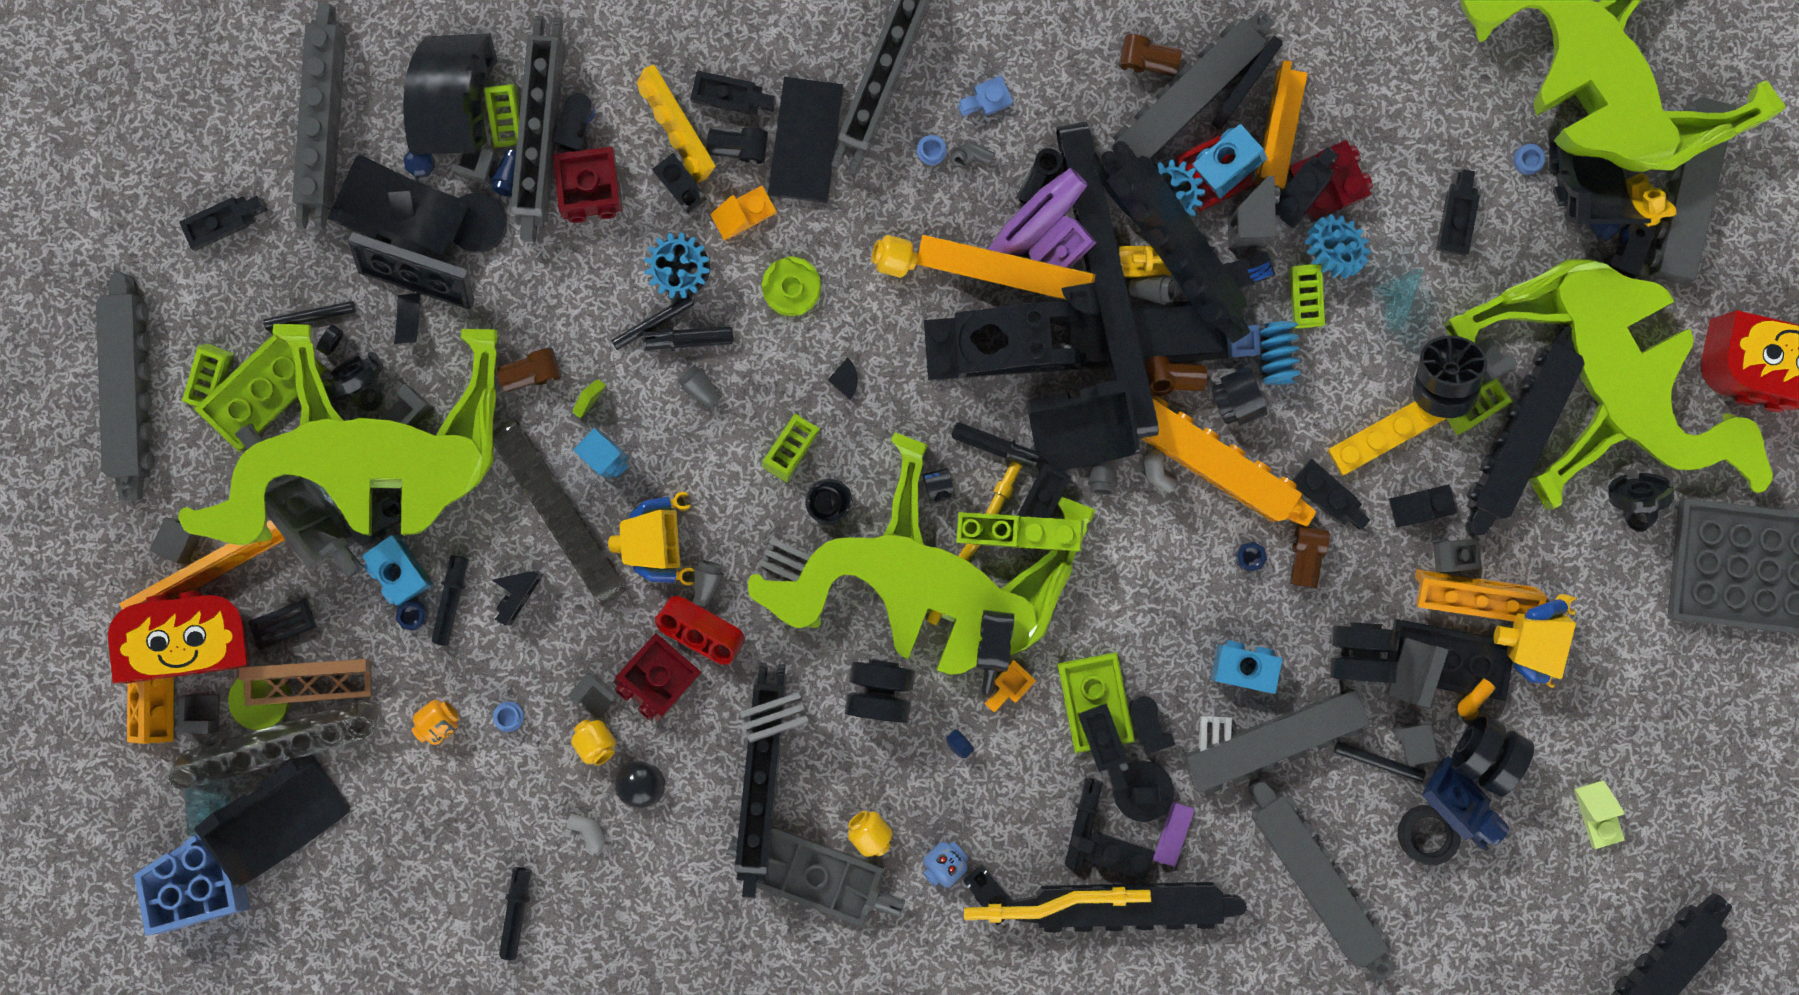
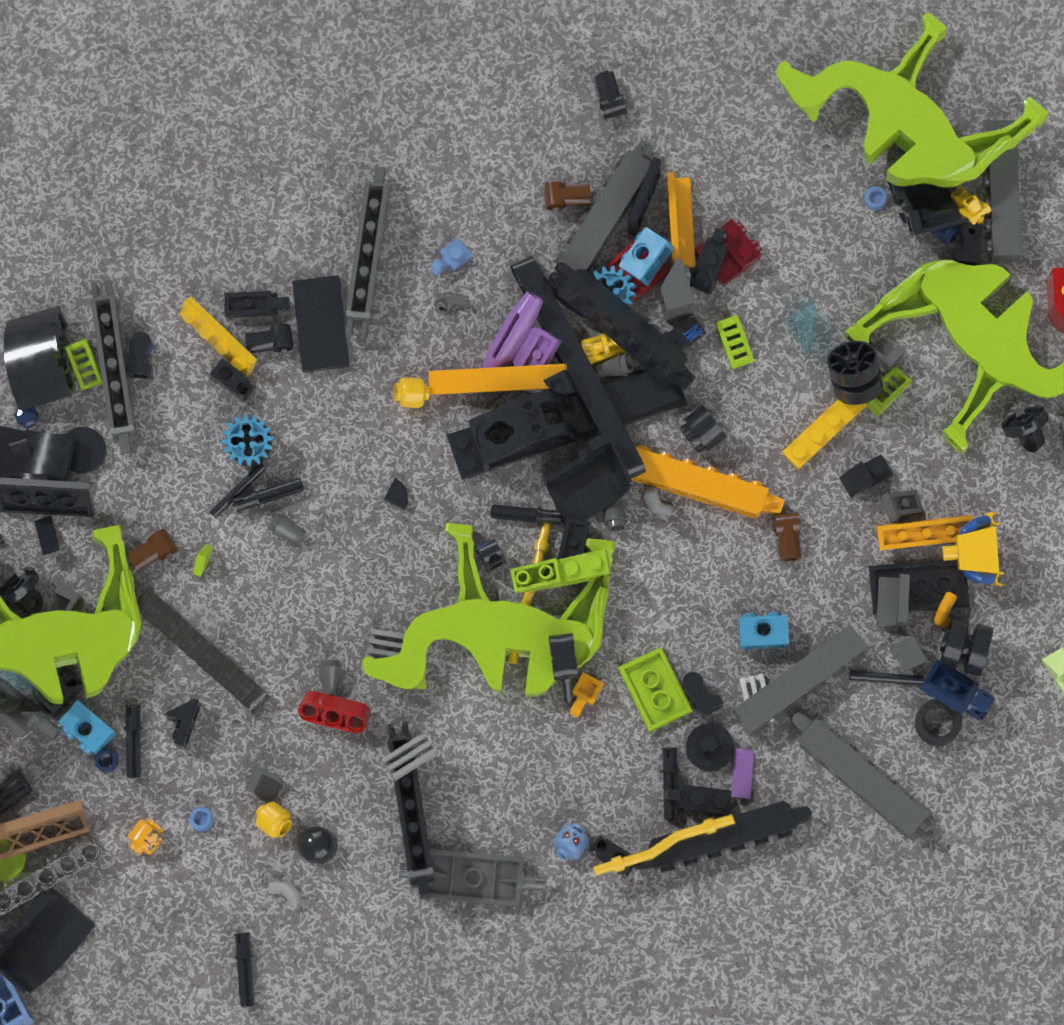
camera: 15 degrees left, 10 degrees down
dark grey panel [451,148,500,186] -> none
dark blue cone [490,150,516,197] -> none
dark red plate [553,146,623,223] -> none
dark azure brick [573,428,630,479] -> none
yellow torso [608,492,694,586] -> none
dark red plate [613,633,702,722] -> none
light orange slope [710,185,777,241] -> none
lime tile [761,256,822,317] -> none
lime slope [762,413,820,483] -> none
black hair [805,478,853,525] -> none
black wheel [844,659,915,723] -> none
yellow head [848,810,893,857] -> none
medium blue plate [917,135,947,165] -> none
dark blue tile [946,729,974,758] -> none
black piece [1015,148,1062,205] -> none
black hinge [1077,703,1128,791] -> none
reddish brown piece [1144,356,1207,397] -> none
medium blue plate [1227,325,1261,357] -> none
dark blue tile [1235,542,1267,572] -> none
dark azure piece [1260,321,1302,385] -> none
black hinge [1291,459,1370,529] -> none
dark azure gear [1305,214,1371,279] -> none
black wheel [1330,622,1399,683] -> none
black hinge [1436,169,1480,256] -> none
black hinge [1465,326,1585,536] -> none

